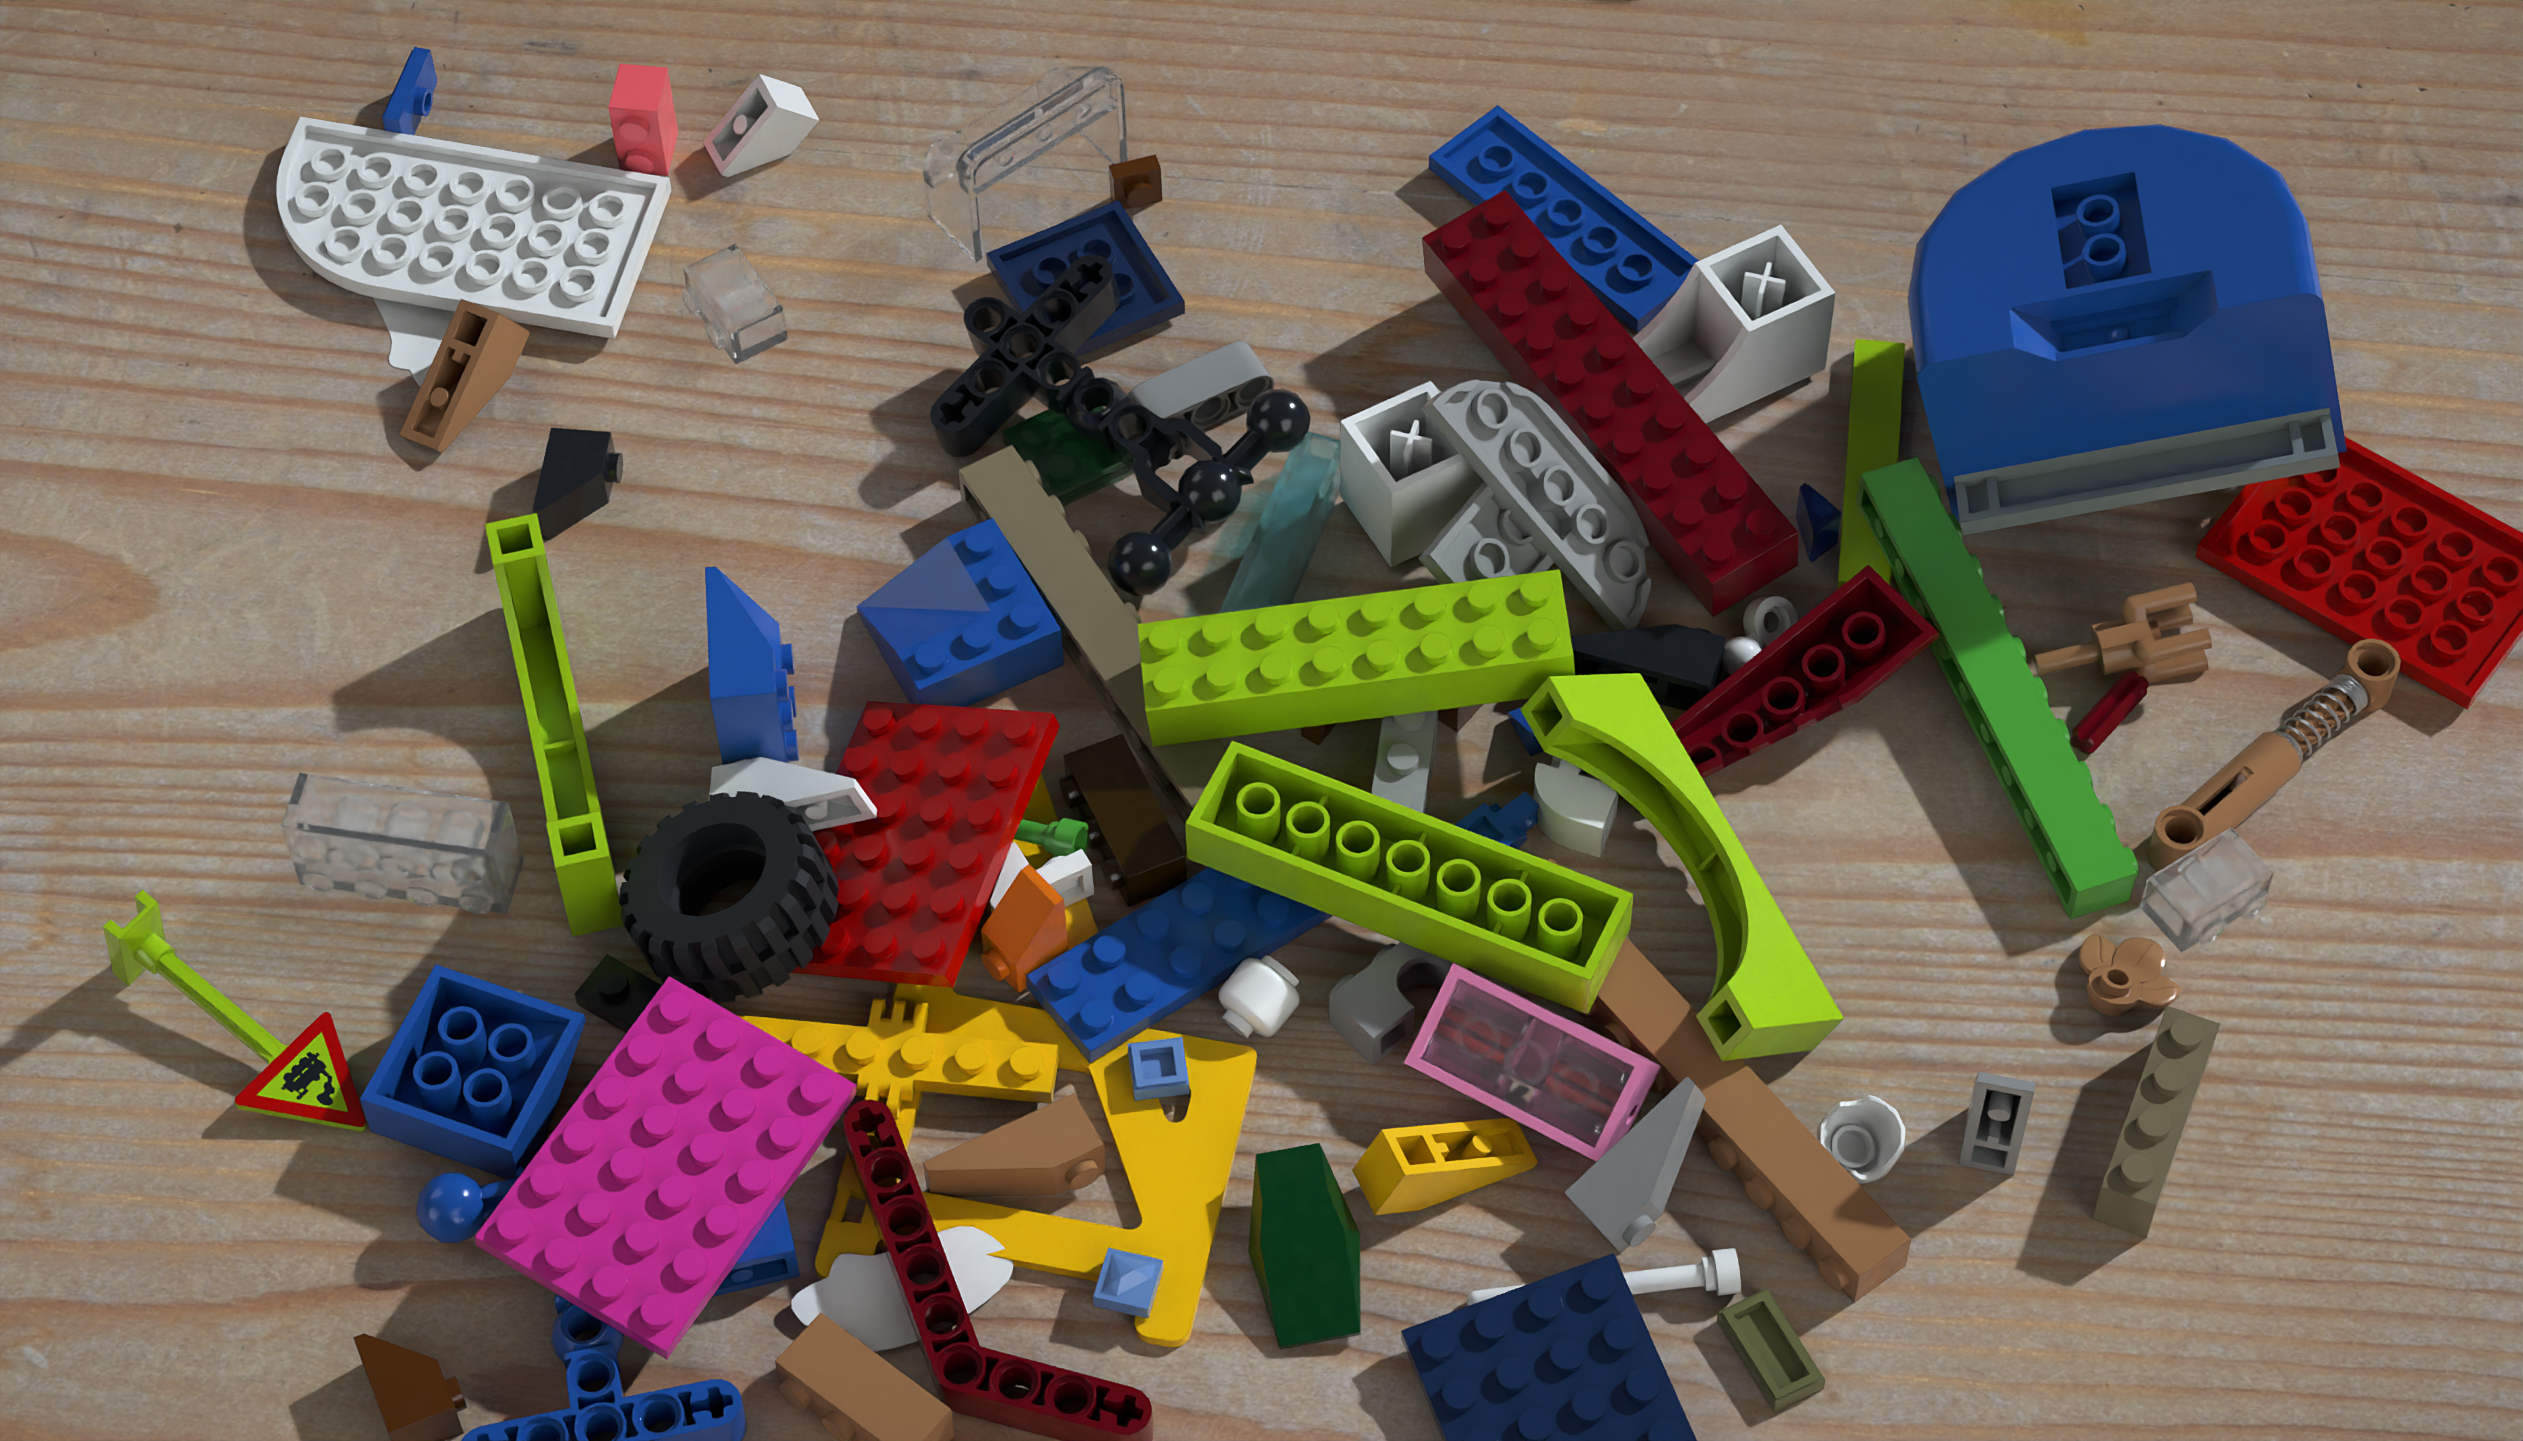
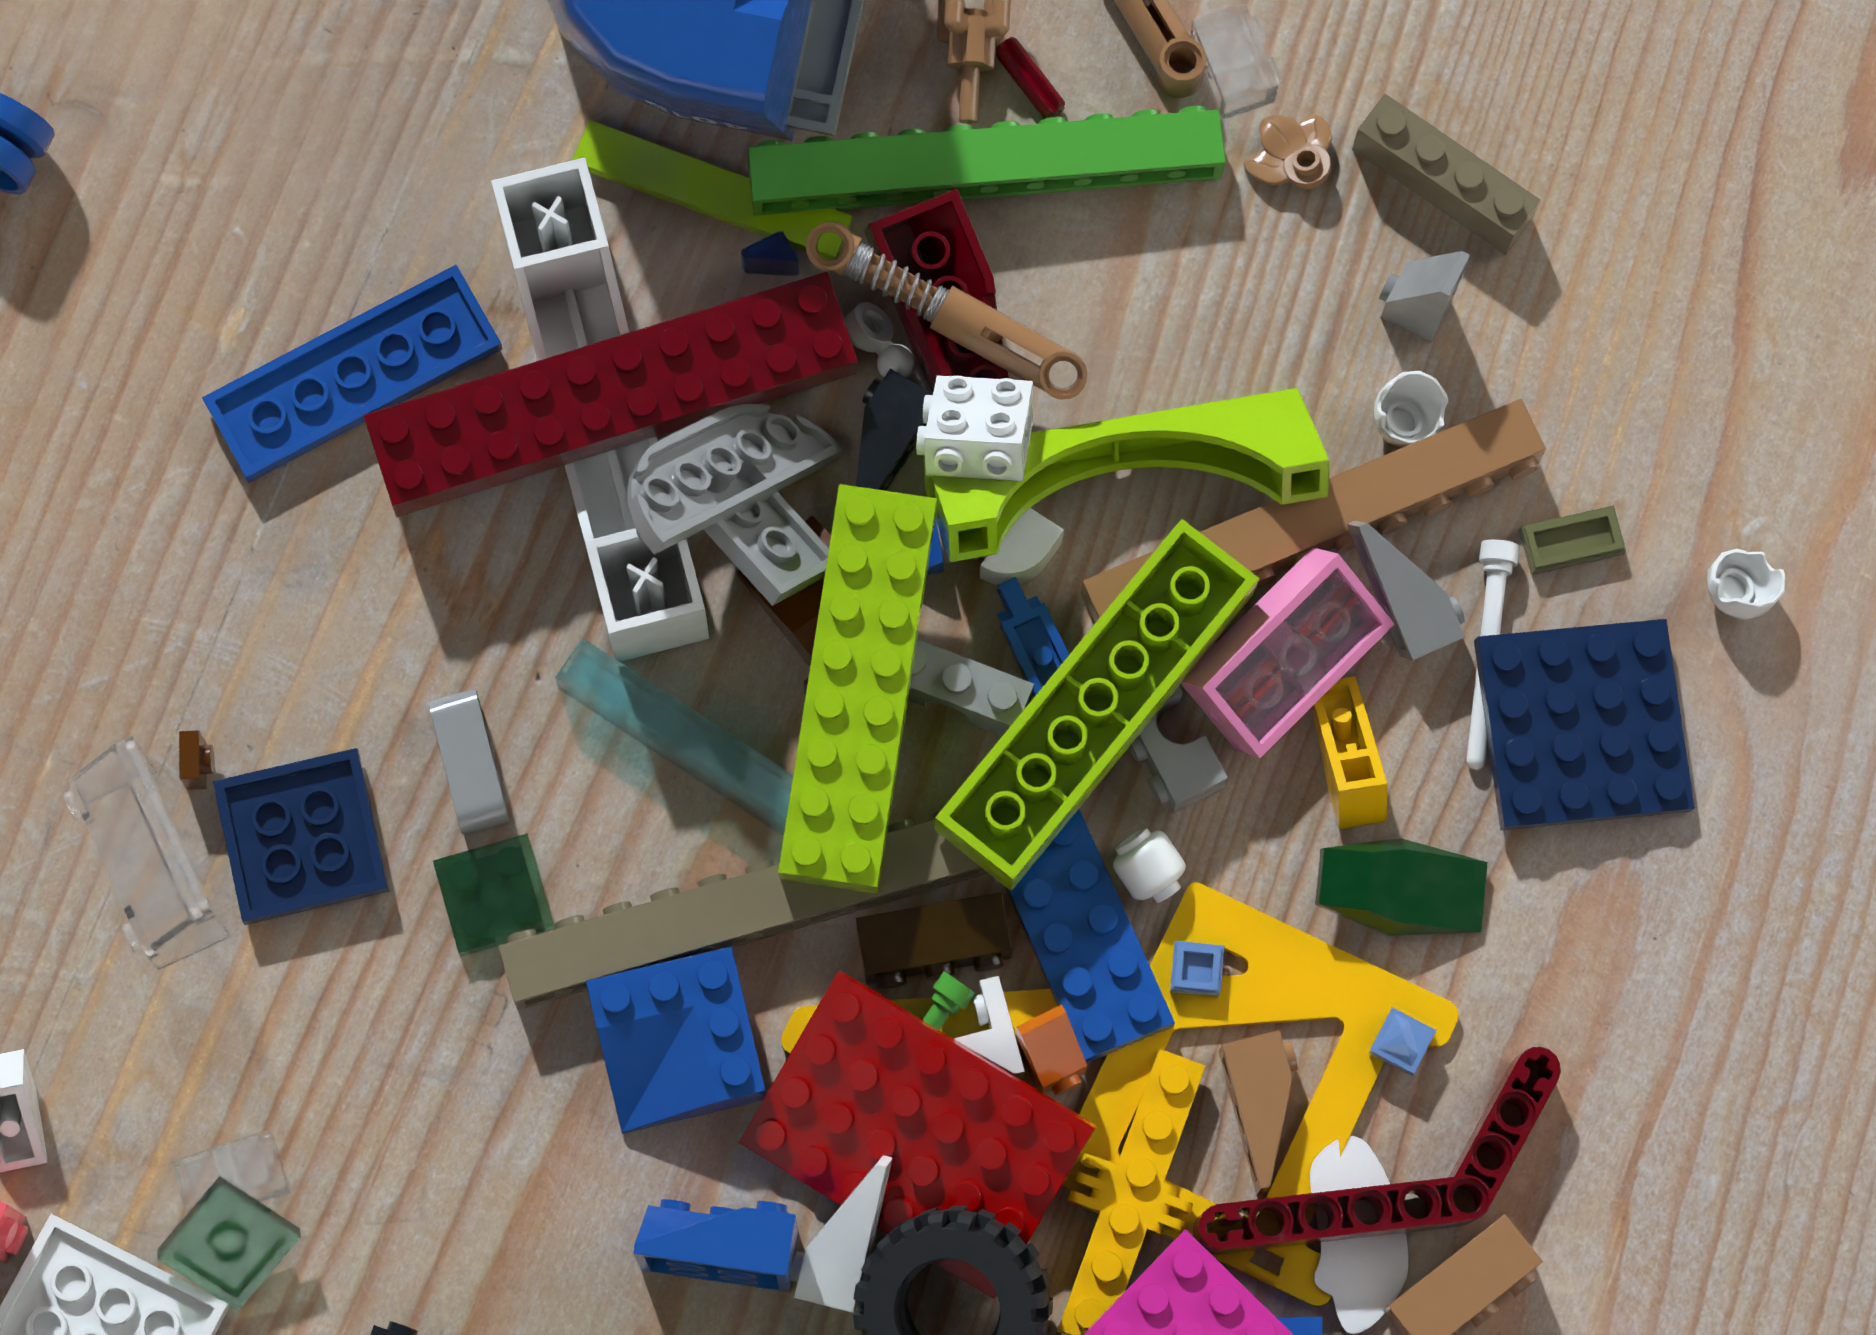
camera: 80 degrees left, 20 degrees up
black piece [930,254,1311,596] -> none
none -> clear green plate [157,1176,301,1311]
none -> medium nougat piece [806,221,1087,400]
none -> white brick [916,376,1034,481]

